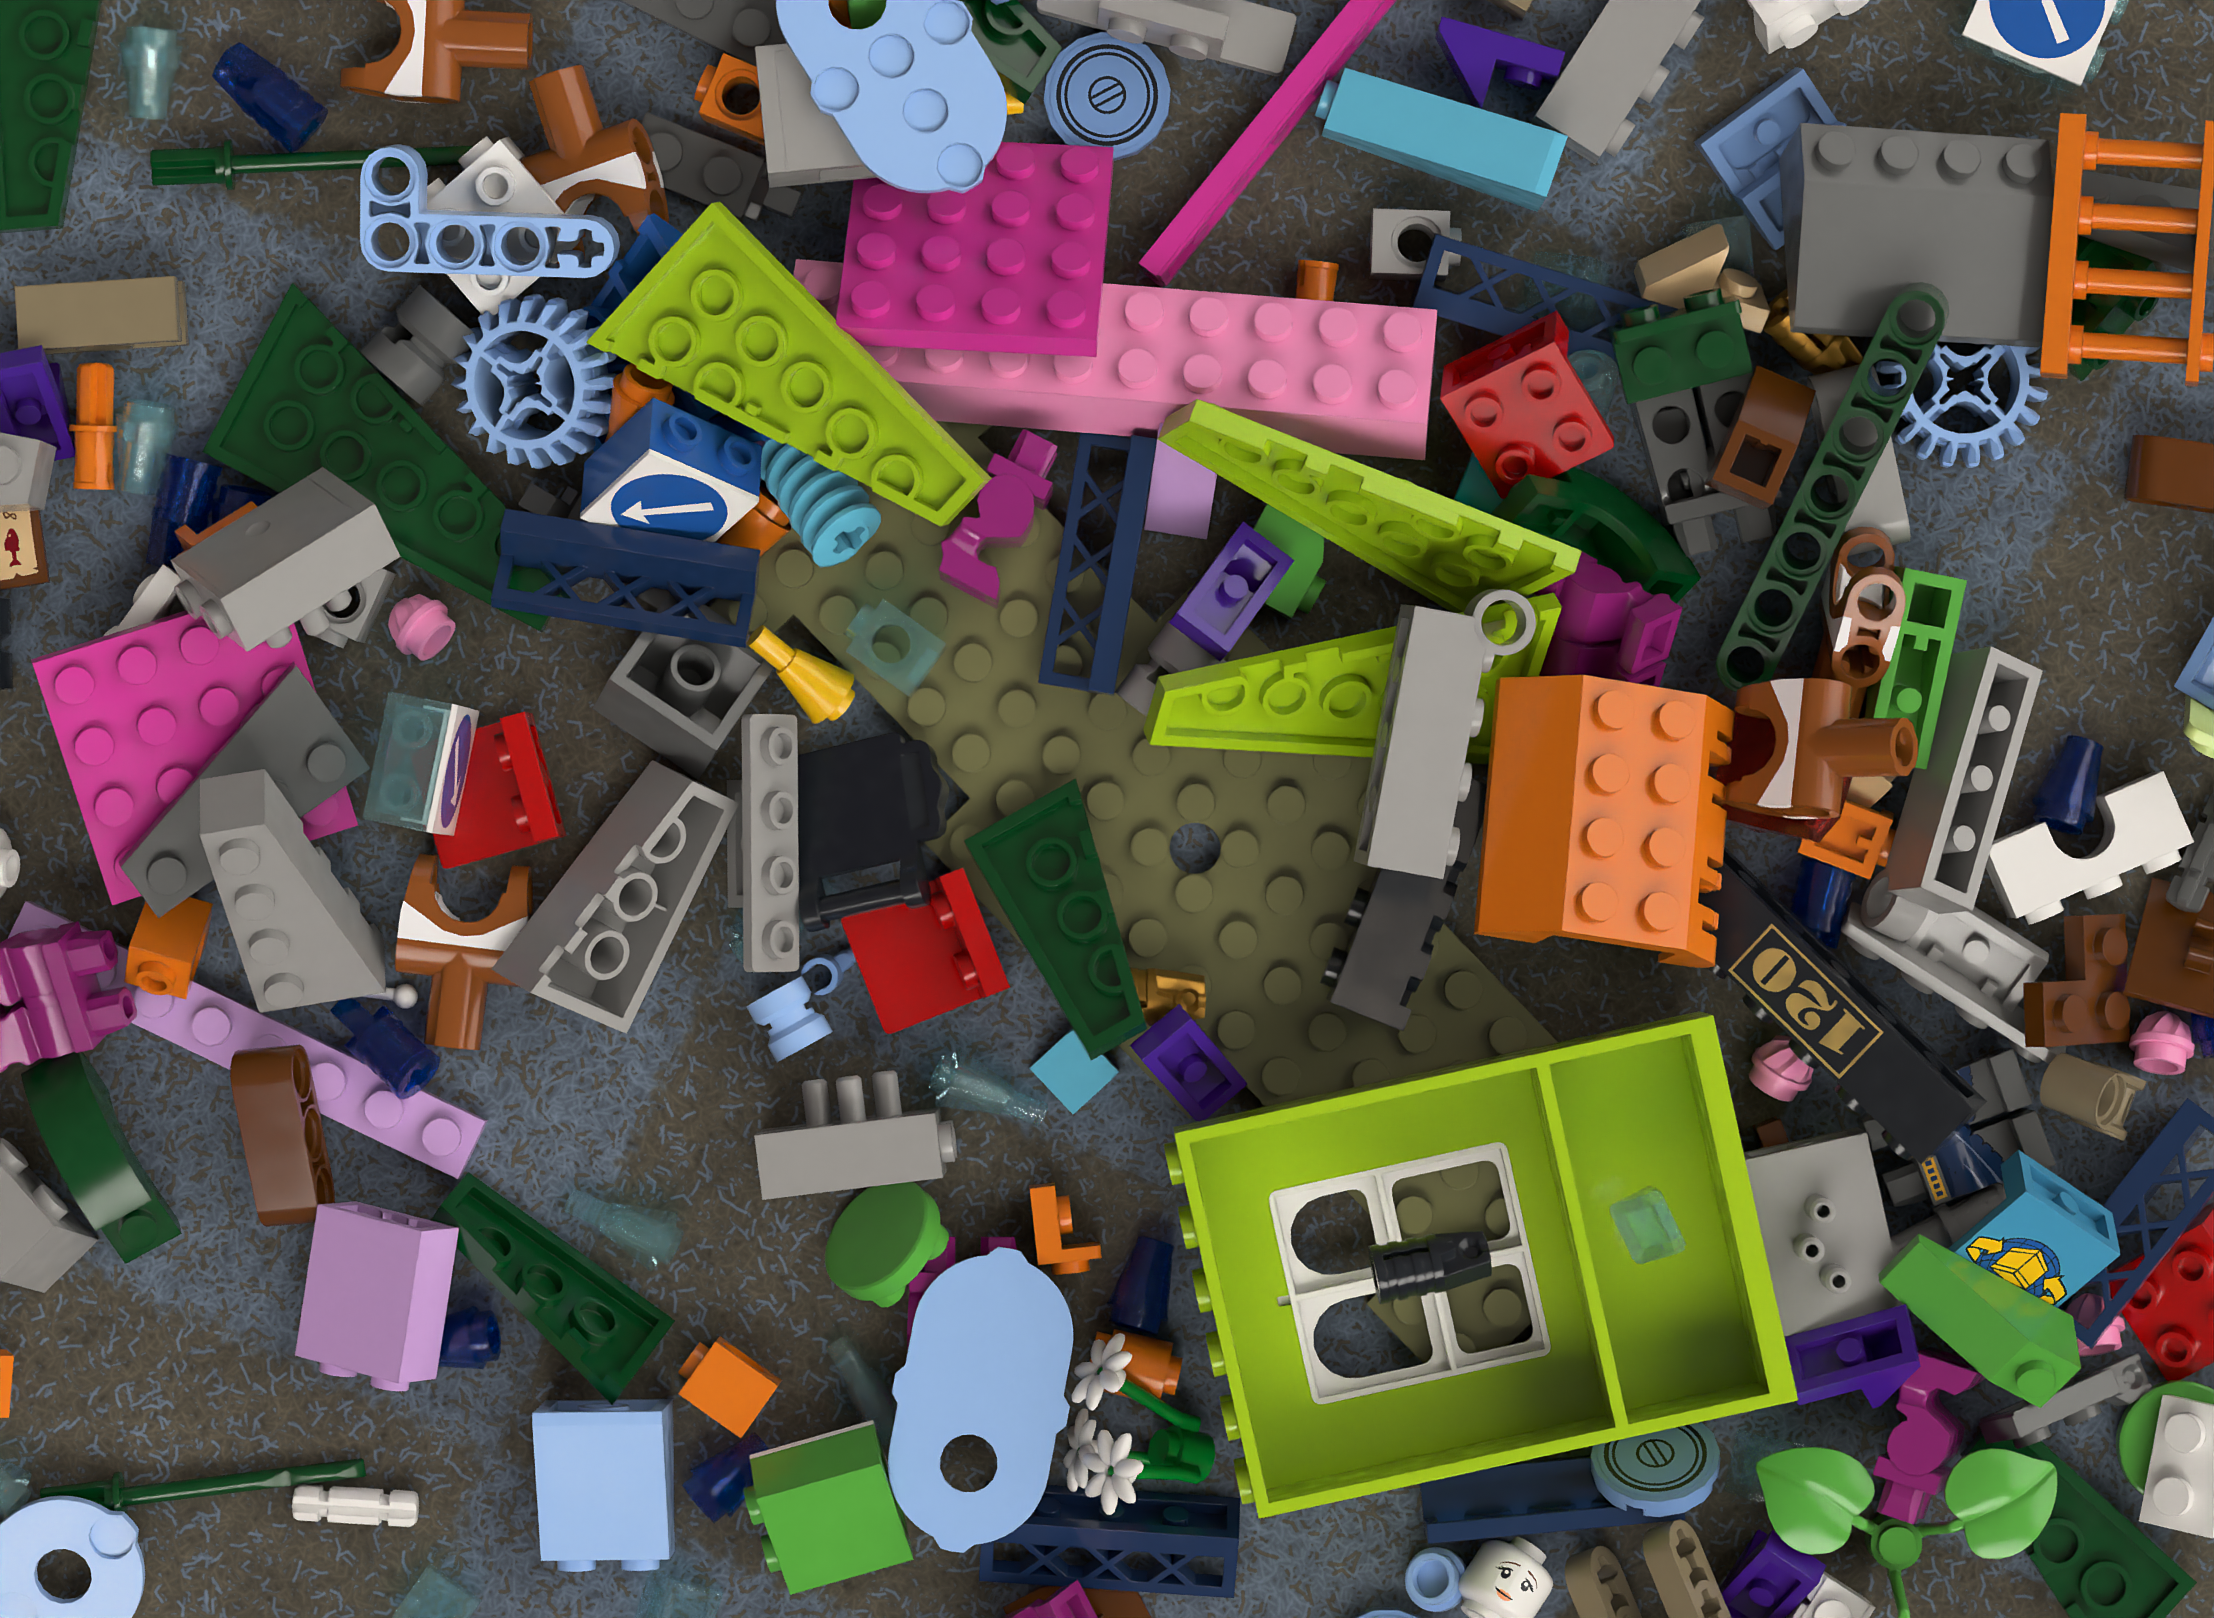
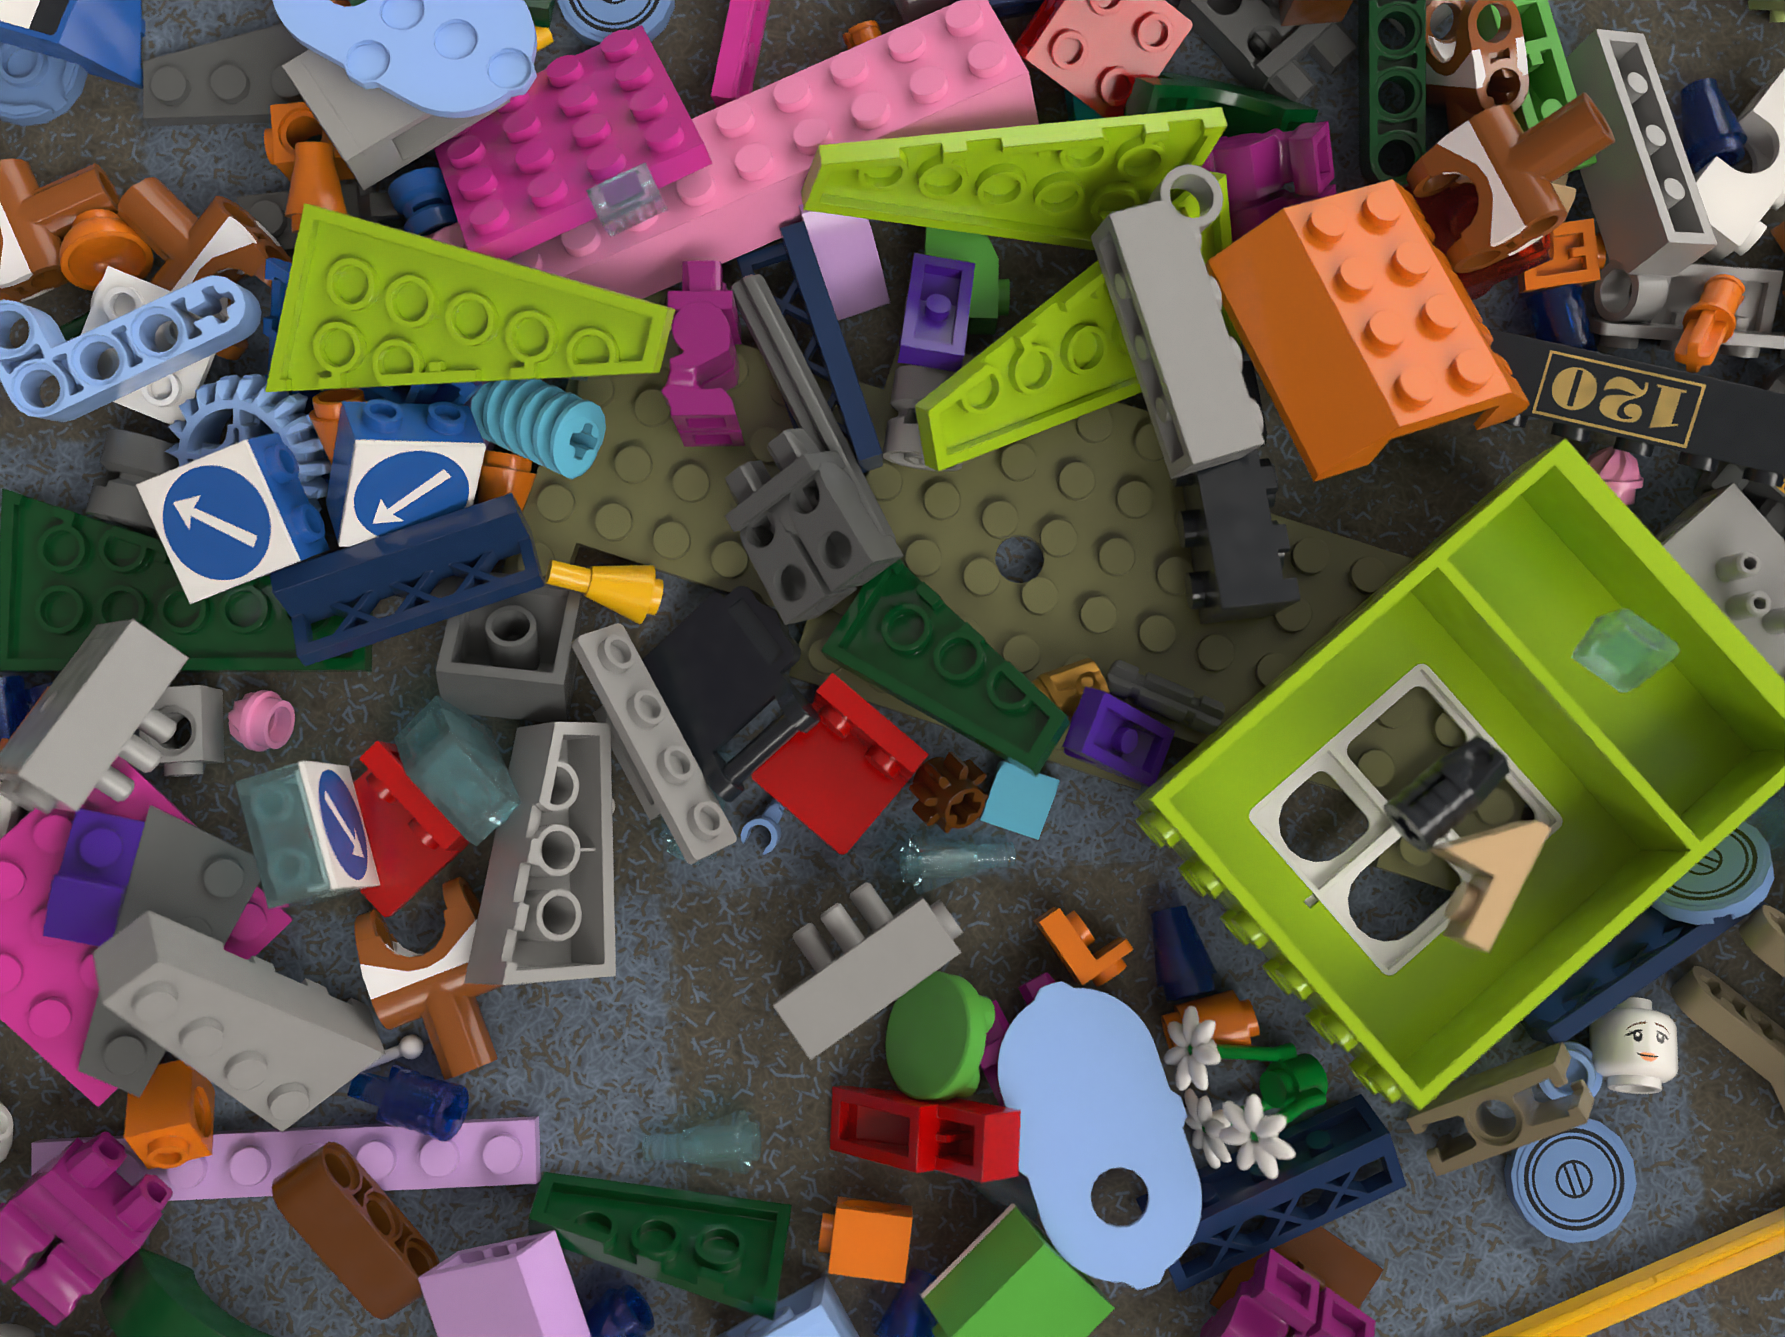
camera: 30 degrees left, 5 degrees down
light blue wheel [746,976,833,1062] -> none
clear light blue brick [844,599,948,698] -> none
none -> dark purple slope [43,808,145,947]
none -> orange piece [59,209,154,291]
none -> piece [136,432,330,604]
none -> orange cone [285,142,348,234]
none -> blue wheel [388,167,458,237]
none -> clear light blue slope [394,695,521,846]
none -> clear light blue slope [586,162,668,237]
none -> dark grey hips [725,428,904,625]
none -> dark grey axle [731,274,896,542]
none -> red slope [830,1085,1021,1183]
none -> reddish brown gear [909,752,988,833]
none -> dark grey axle [1105,660,1225,735]
none -> dark tan piece [1406,1041,1594,1176]
none -> tan slope [1428,821,1551,952]
none -> orange axle [1674,274,1745,373]

